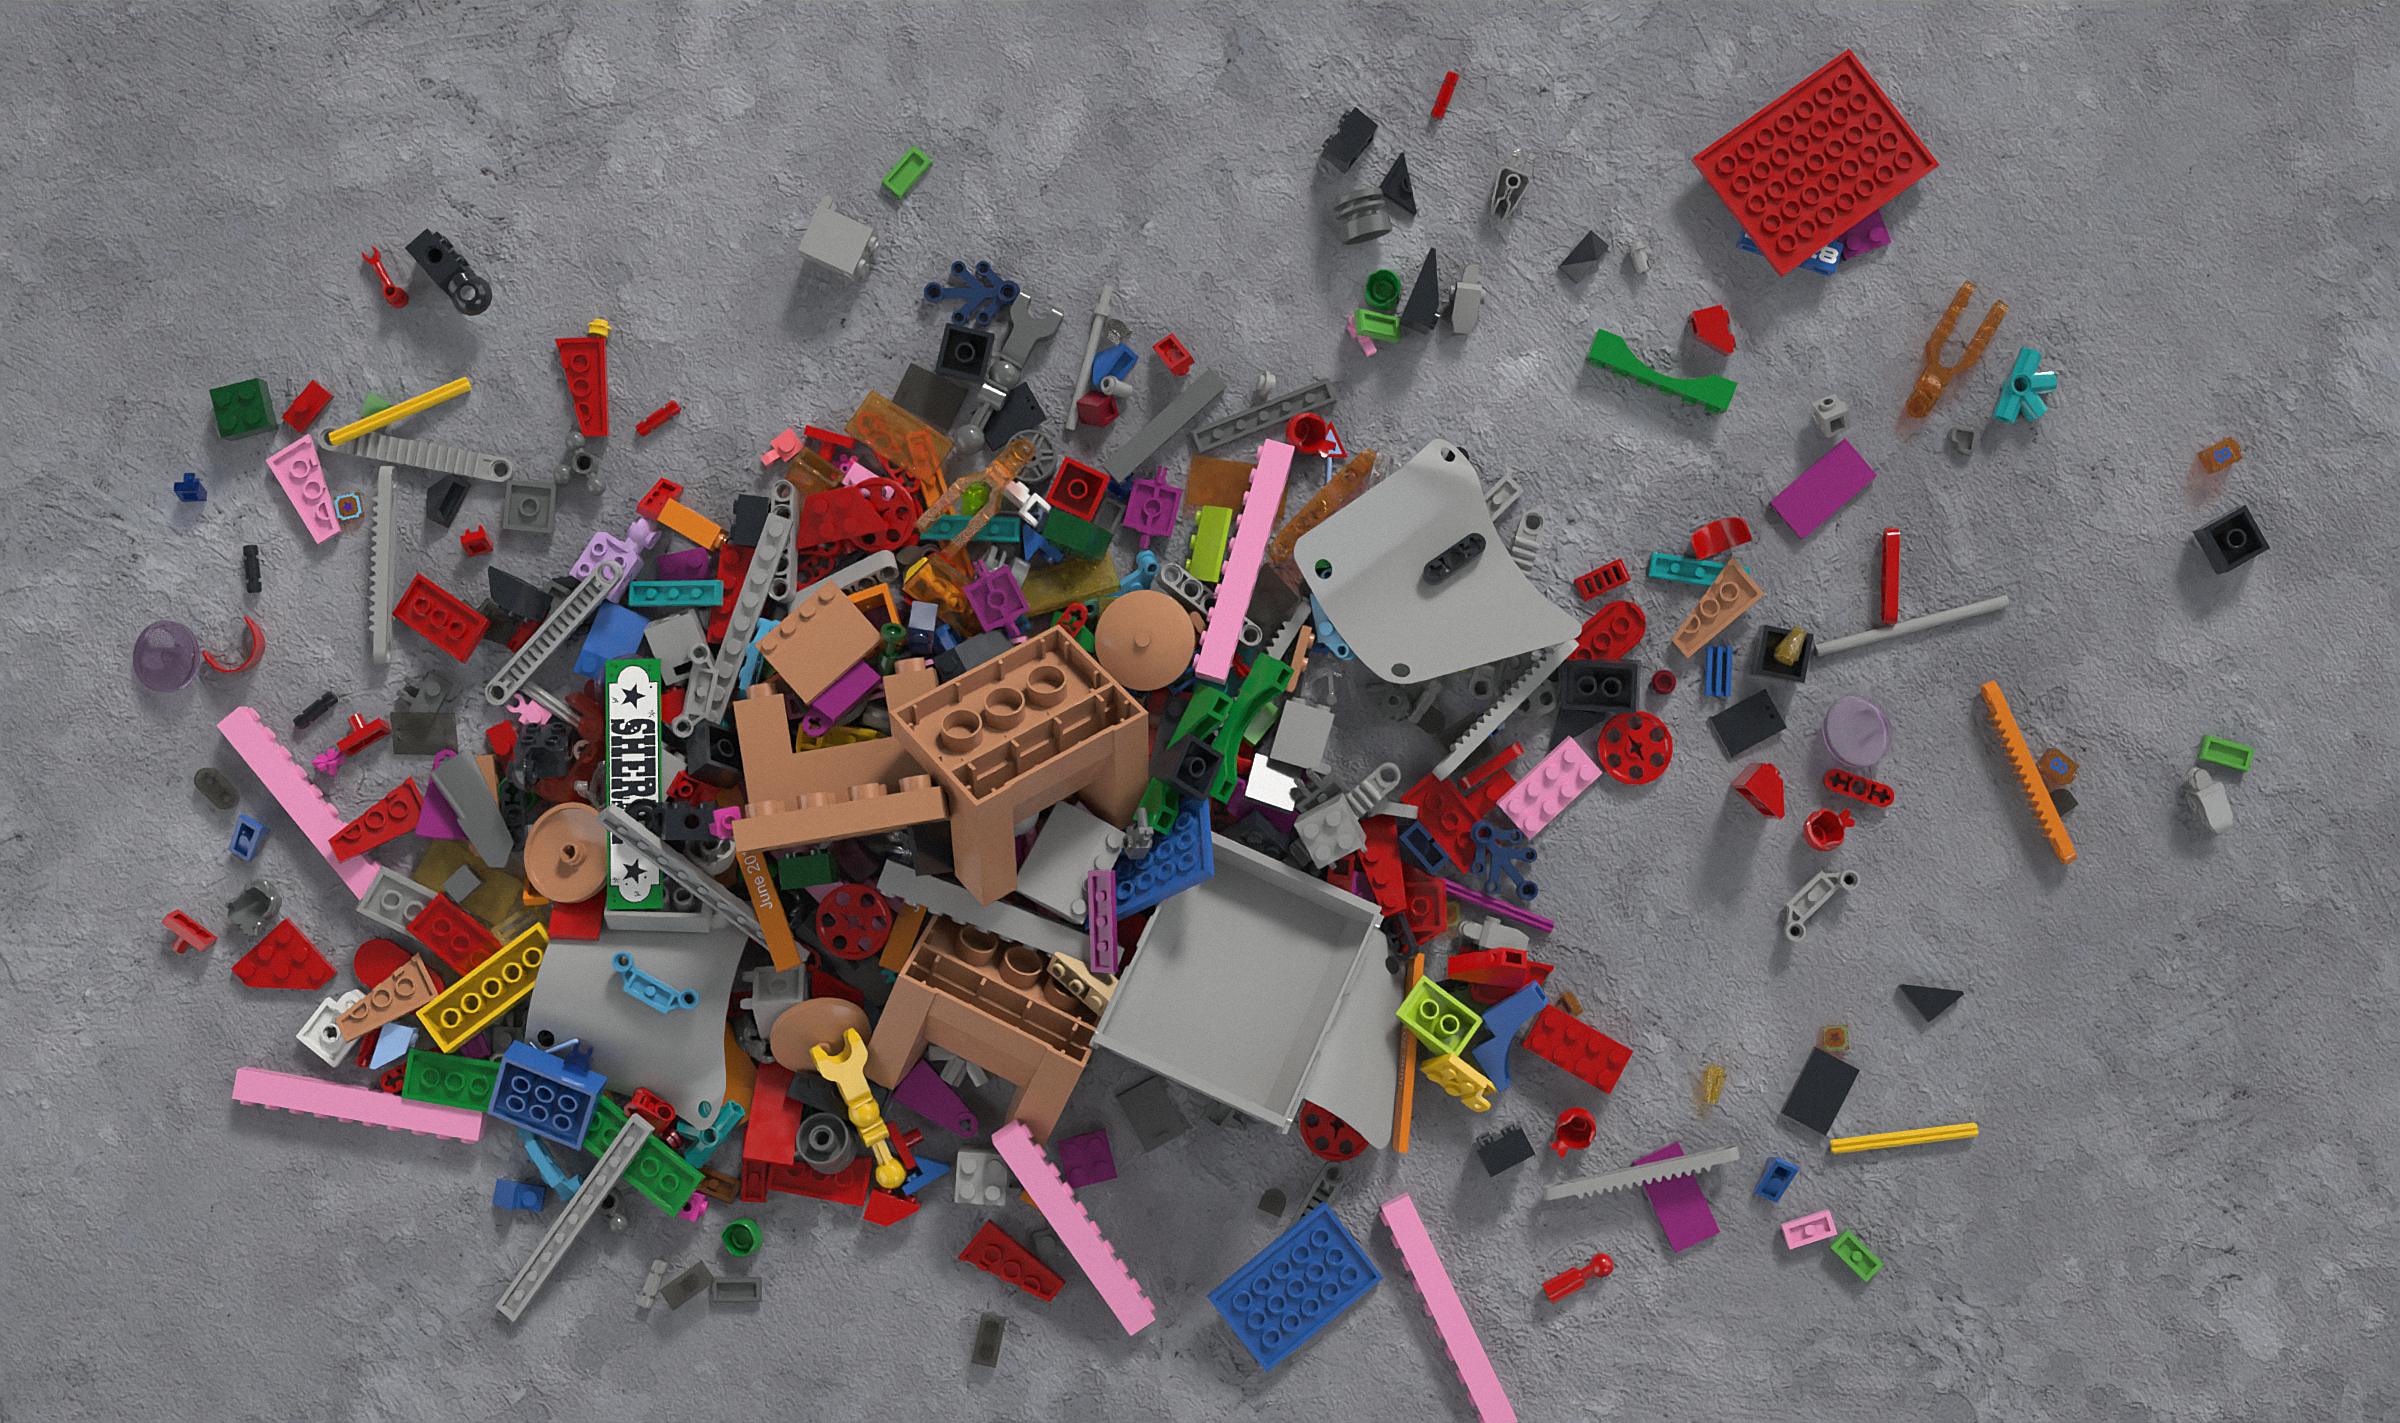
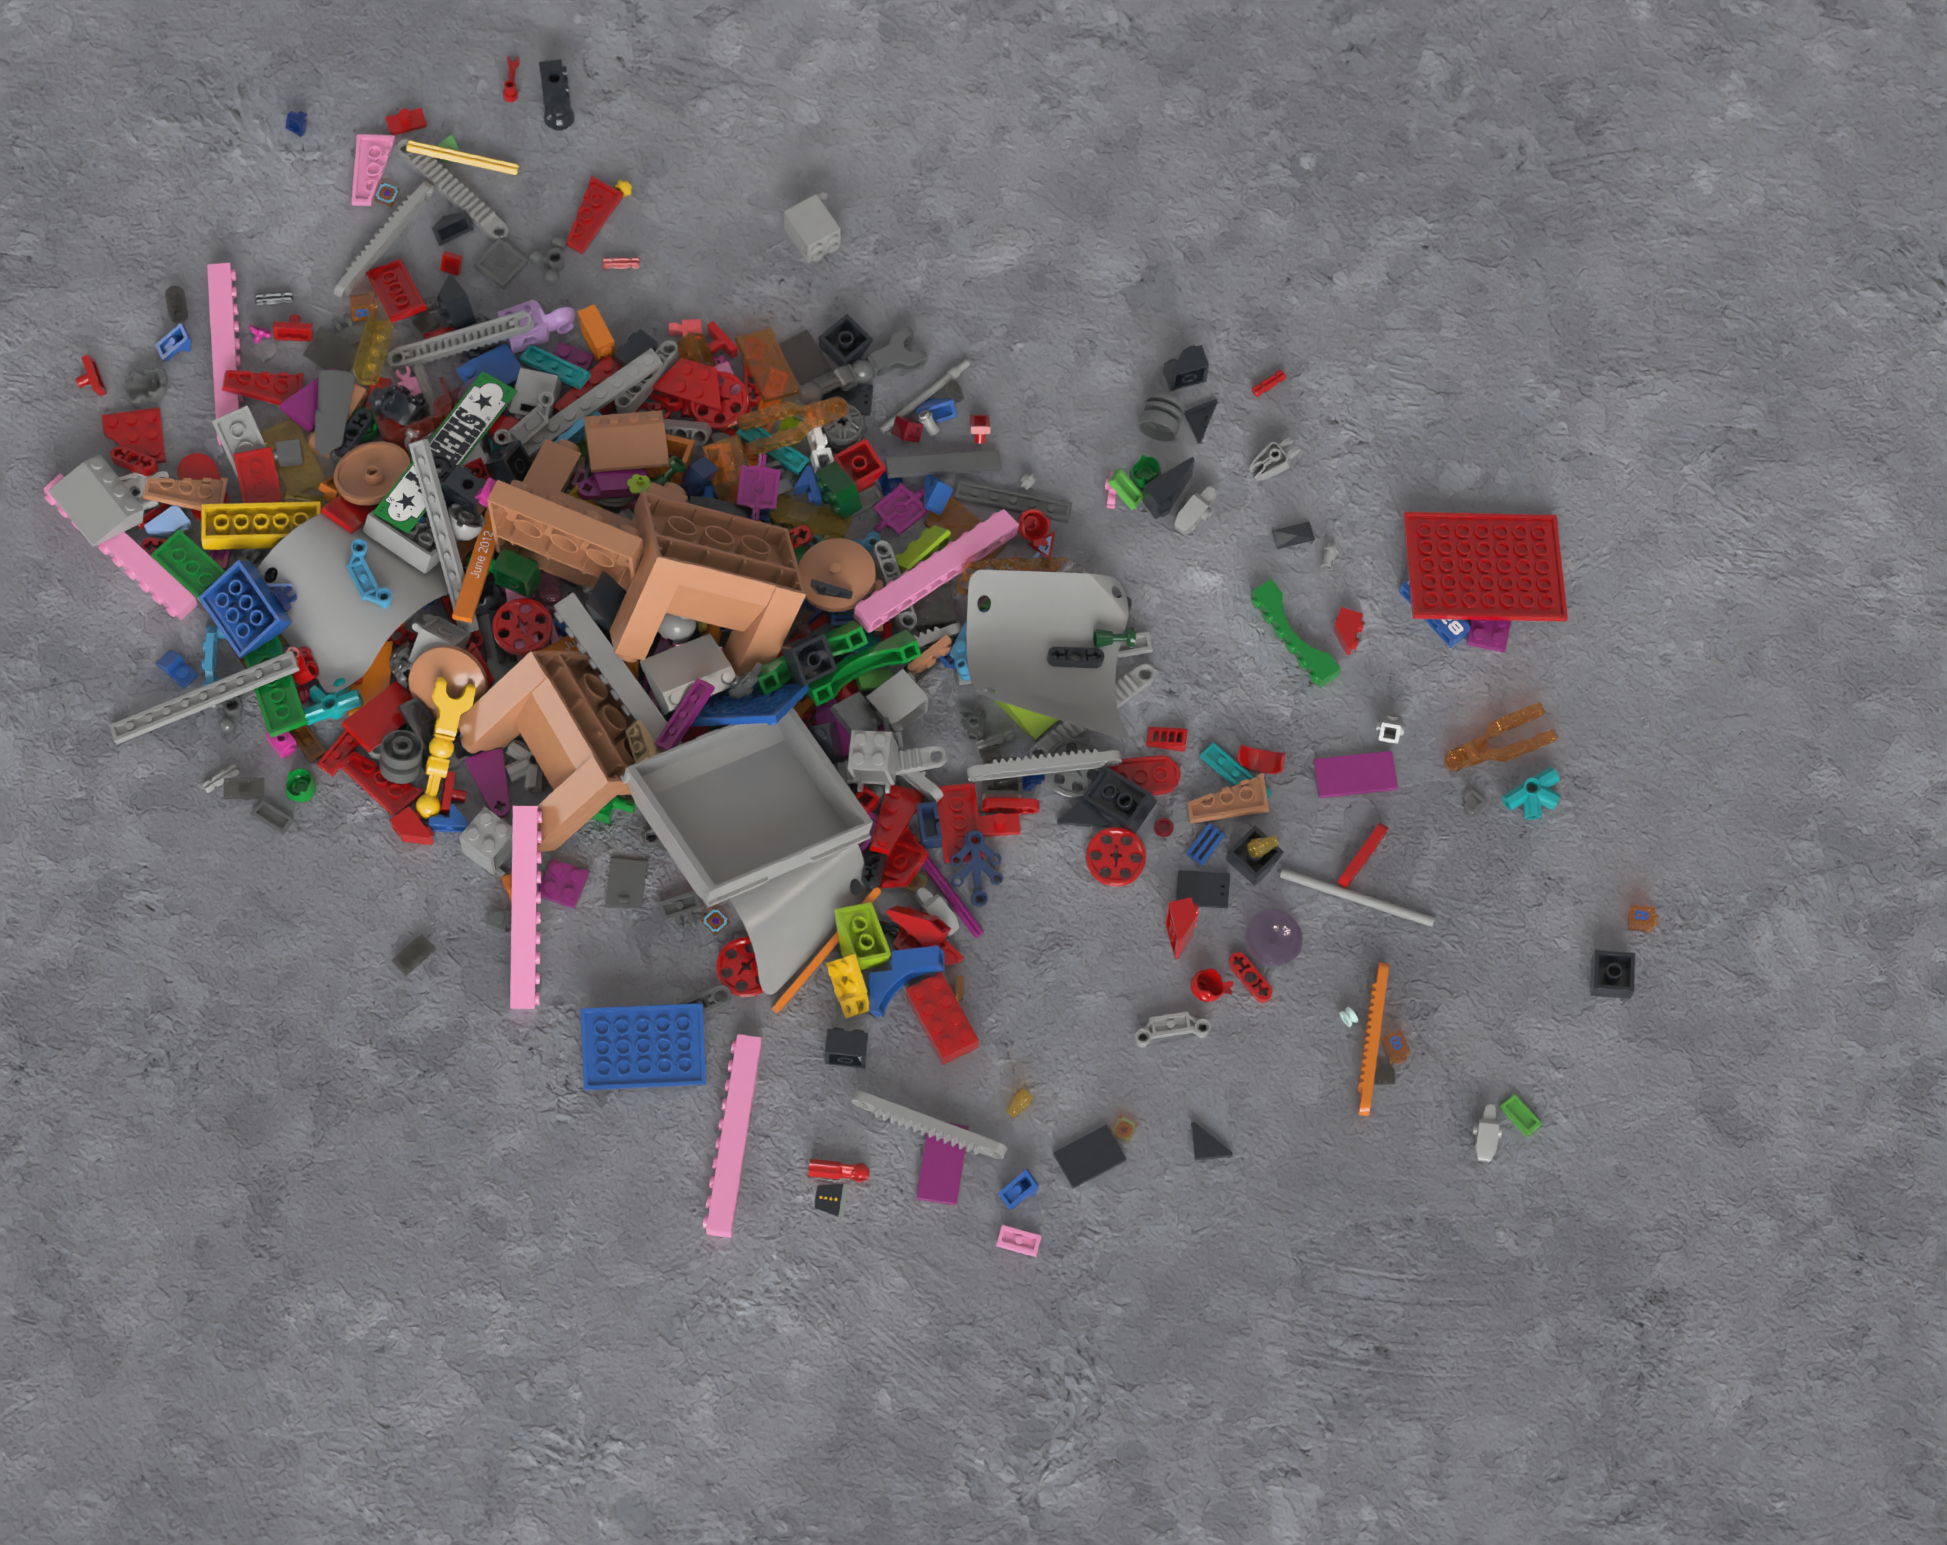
camera: 30 degrees right, 20 degrees down
clear purple piece [133,620,200,693] -> none
red piece [202,615,265,673] -> none
dark green brick [209,378,278,441] -> none
black axle [243,545,262,593] -> none
red tile [636,477,683,522] -> none
bright green tile [881,145,933,200] -> none
dark blue plant [924,261,1021,326] -> none
red wing [958,1219,1066,1302] -> none
clear smoke tile [1258,1188,1286,1218] -> none
bright pink plate [1496,736,1602,840] -> none
red hat [1550,1107,1597,1158] -> none
bright green plate [1829,1228,1884,1282] -> none
yellow axle [1830,1123,1978,1154] -> none
none -> light grey slope [49,454,144,547]
none -> red beam [110,446,158,476]
none -> clear orange brick [350,292,379,322]
none -> clear yellow panel [352,312,394,385]
none -> lime plant [627,474,651,495]
none -> black tile [810,579,853,599]
none -> black sticker [814,1183,849,1218]
none -> blue slope [924,474,953,515]
none -> dark green piece [1093,627,1136,648]
none -> light aqua bush [1339,1007,1358,1027]

